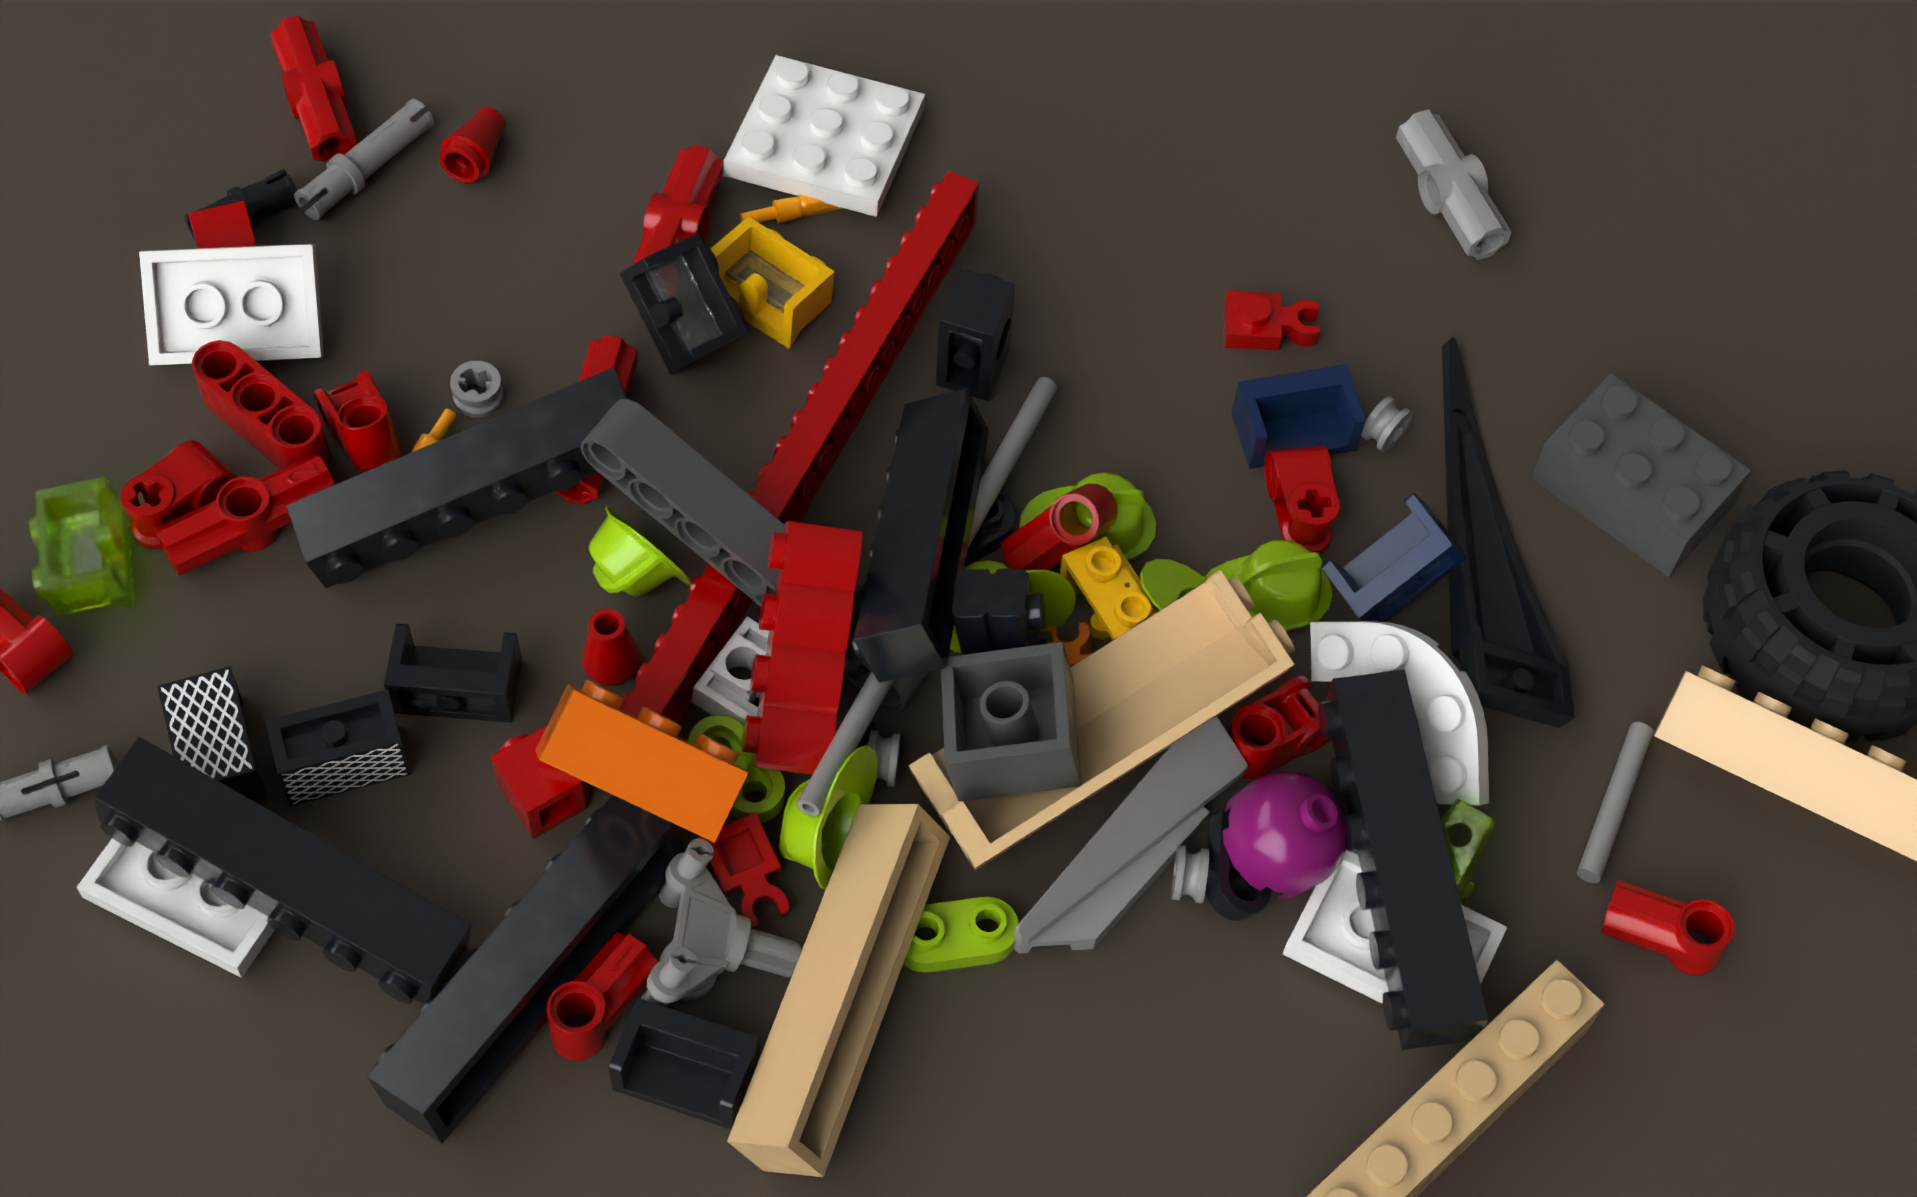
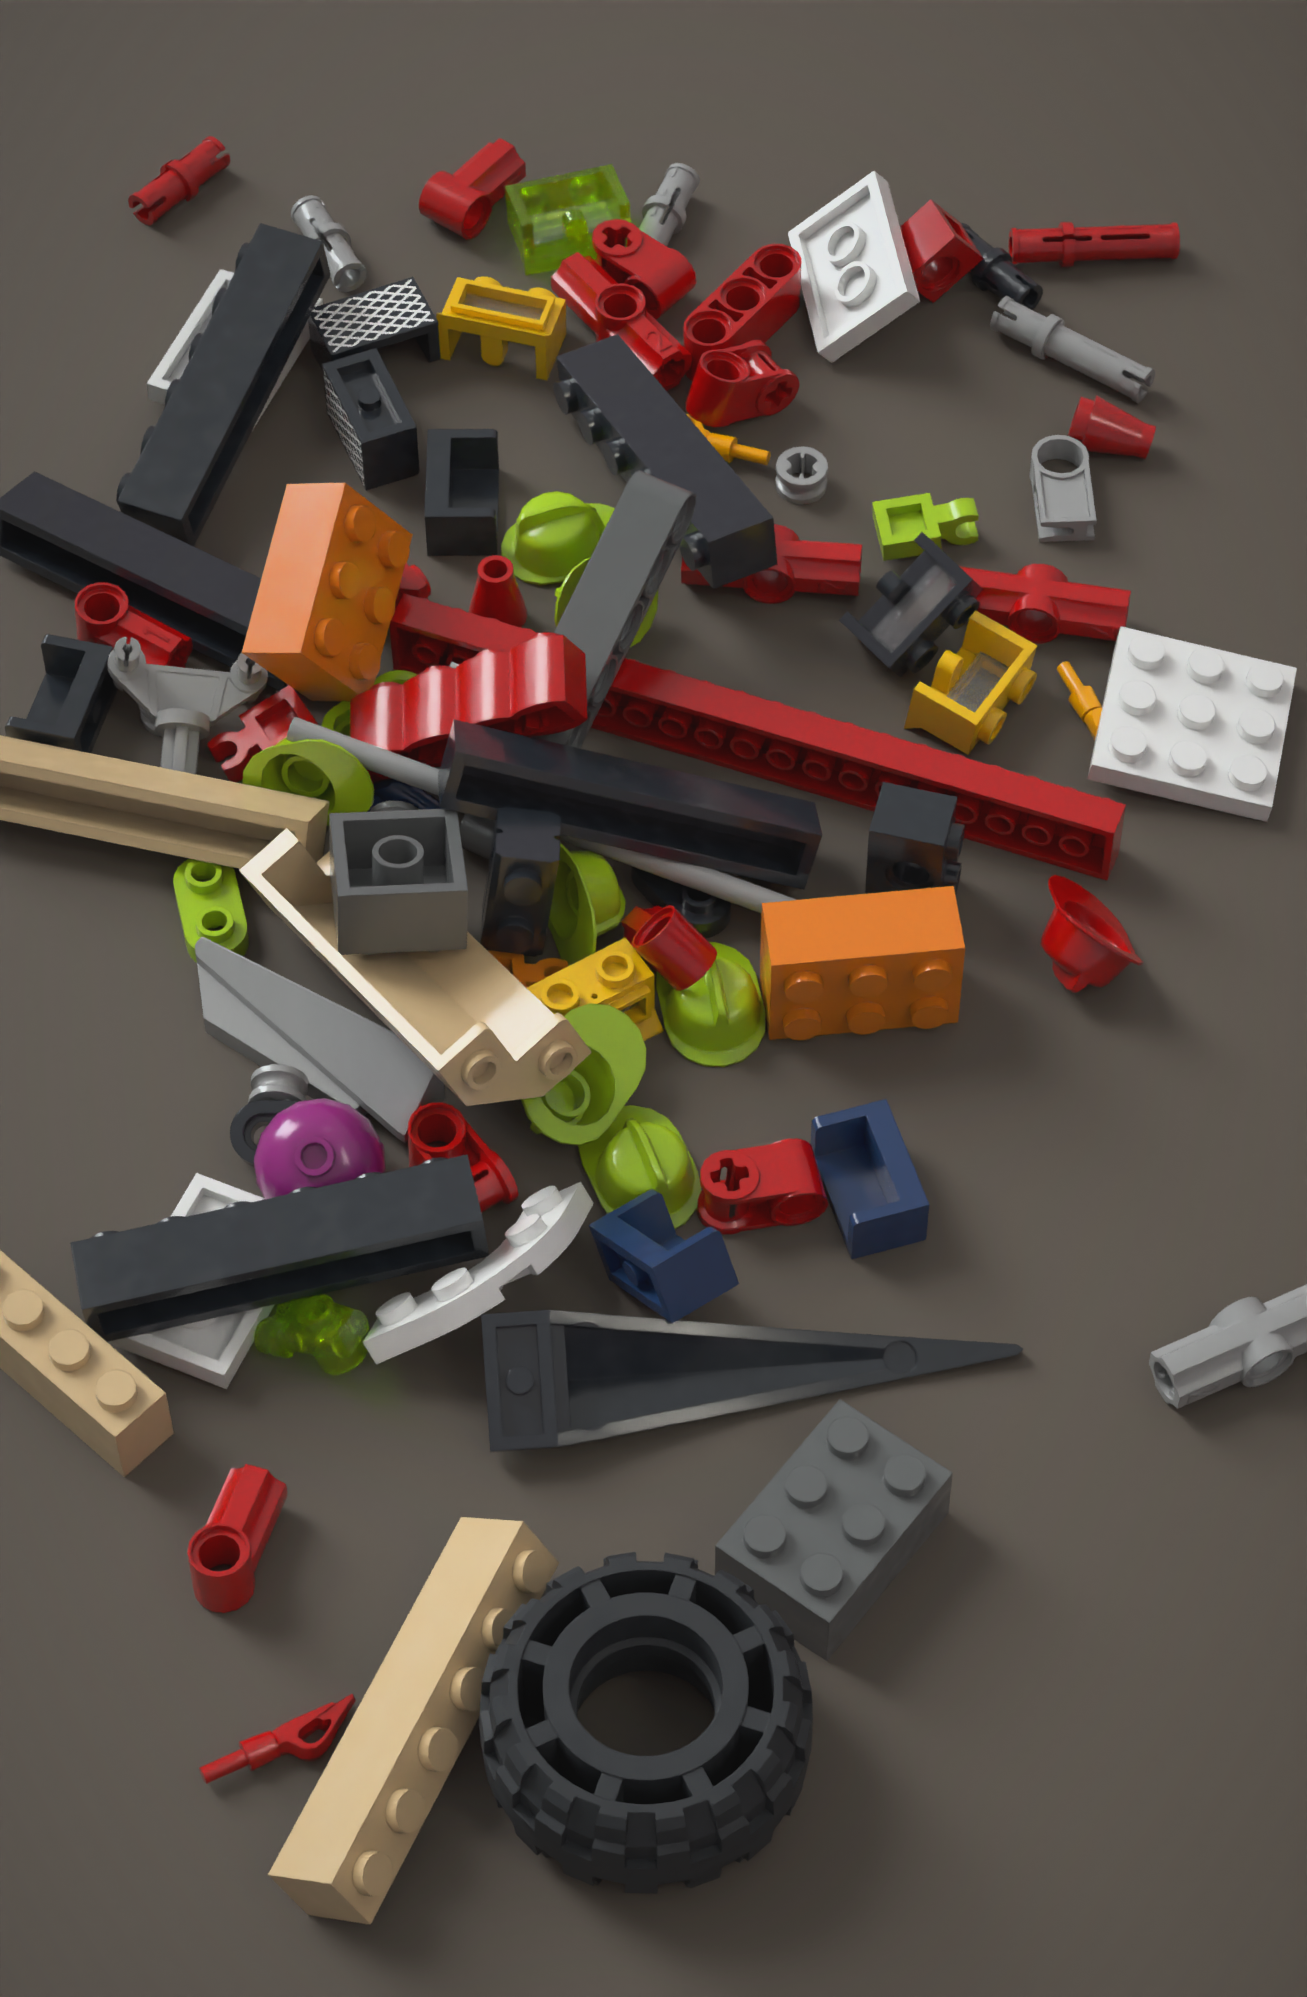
camera: 90 degrees right, 5 degrees down
red piece [270,15,357,163] -> none
red plate [1224,290,1320,351] -> none
light grey bush [1361,396,1414,453] -> none
light grey bar [1577,722,1654,883] -> none
none -> red hand [199,1694,356,1784]
none -> yellow window [436,276,567,381]
none -> lime piece [501,491,615,585]
none -> light grey pin [639,163,700,246]
none -> orange brick [760,886,965,1040]
none -> lime plate [872,493,978,561]
none -> red pin [1008,222,1180,267]
none -> light grey piece [1029,435,1097,542]
none -> red piece [1040,875,1143,993]

